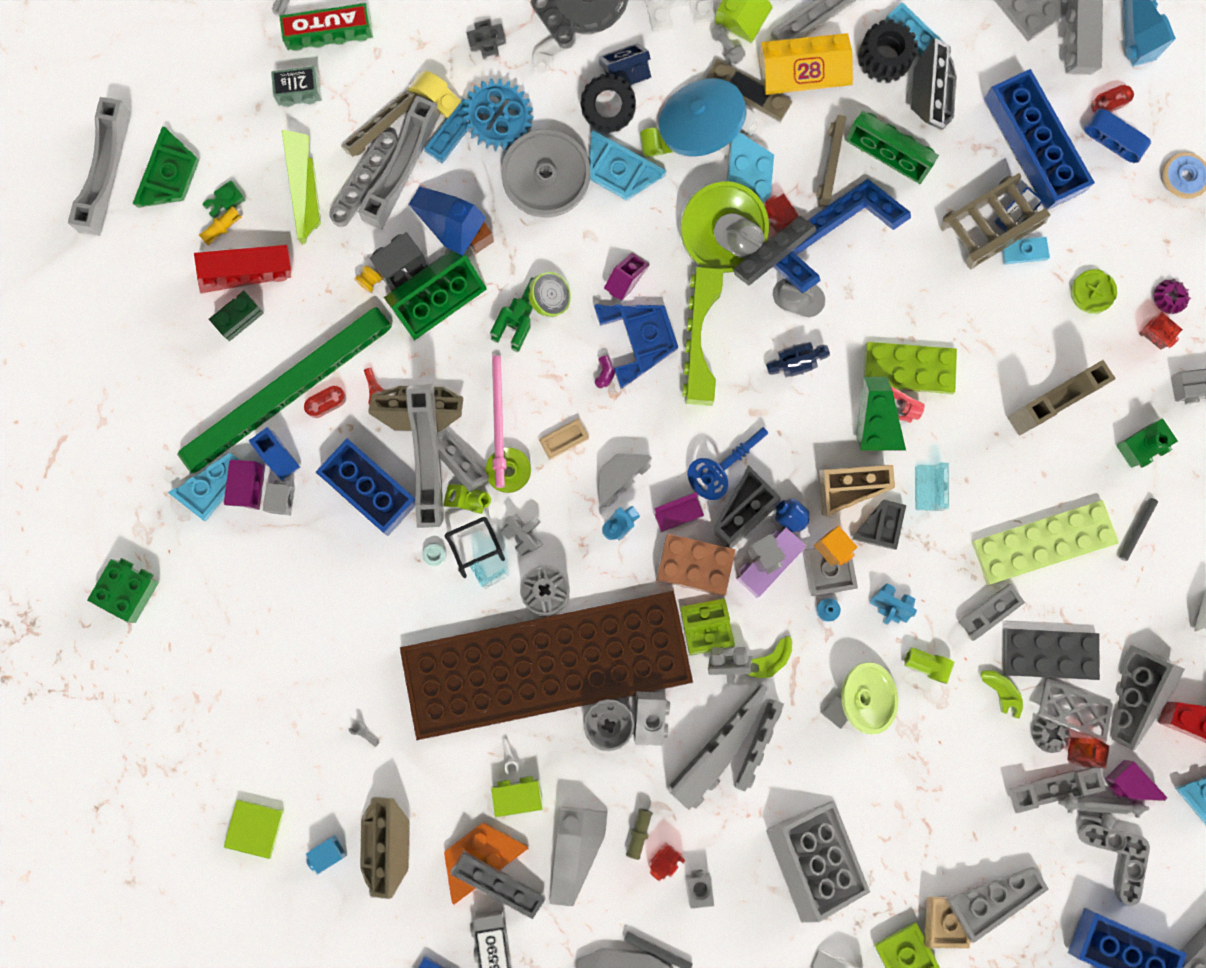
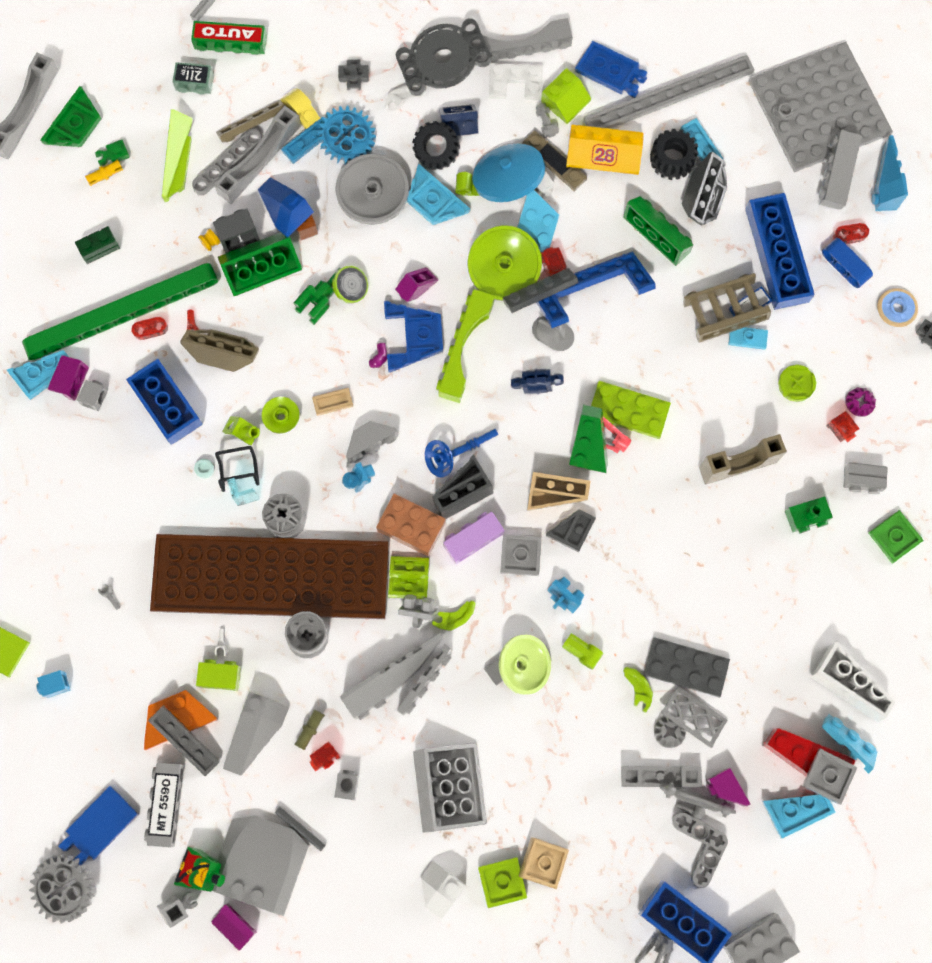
camera: 15 degrees right, 5 degrees down
red wedge [194,245,291,294] -> none
blue slope [249,427,300,481] -> none
dark tan wedge [360,797,409,899] -> none
light grey arch [406,384,444,528] -> none
light grey plate [437,429,489,492] -> none
bright pink bar [492,355,507,488] -> none
light grey hips [500,513,543,556] -> none
light grey brick [633,691,670,746] -> none
magenta panel [653,492,704,533] -> none
light grey piece [714,213,764,259] -> none
light grey brick [746,534,786,574] -> none
blue head [775,498,810,532] -> none
light orange brick [813,526,858,566] -> none
dark tan plate [816,115,846,207] -> none
dark azure tile [816,598,841,622] -> none
clear light blue panel [915,462,949,511] -> none
light grey wing [945,867,1049,943] -> none
light grey plate [958,584,1026,641] -> none
yellowish green plate [972,500,1119,585] -> none
clear red brick [1067,737,1110,769] -> none
light grey wedge [1112,645,1185,751] -> none
dark grey bar [1119,498,1158,561] -> none

